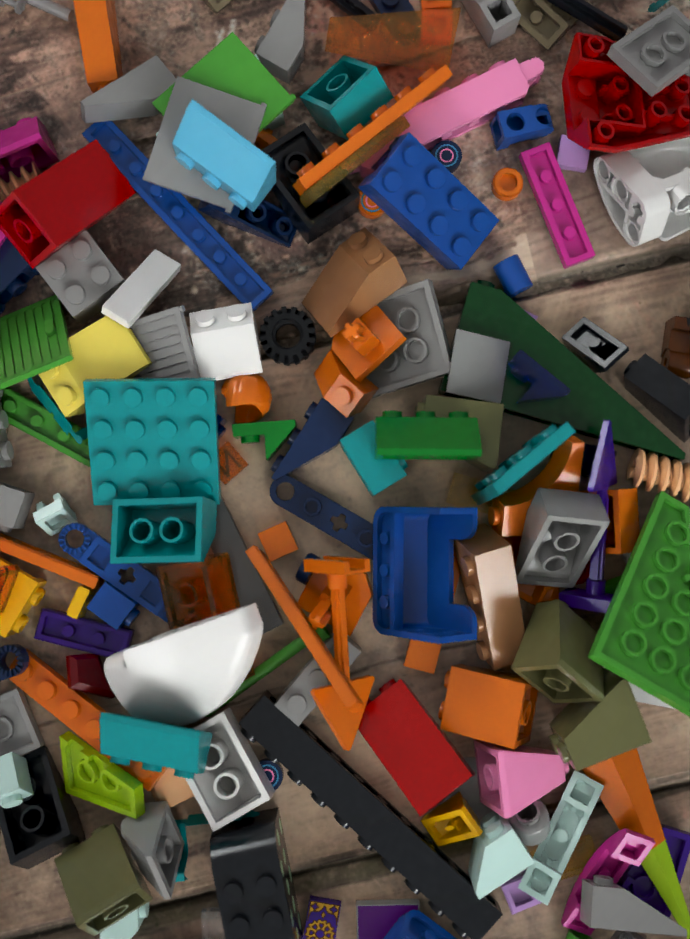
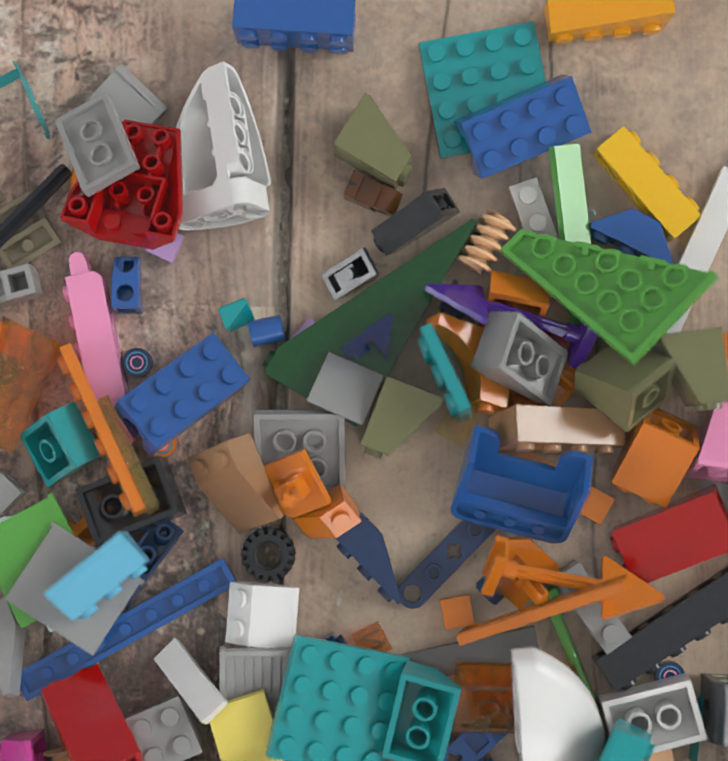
camera: 75 degrees left, 0 degrees up
orange hair [221,374,272,424] -> none
green slope [232,420,297,461] -> none
teal brick [339,420,408,497] -> none
green slope [375,411,482,460] -> none
orange tile [491,167,523,201] -> none
dark pink plate [519,142,595,269] -> none
none -> teal slope [218,298,255,332]

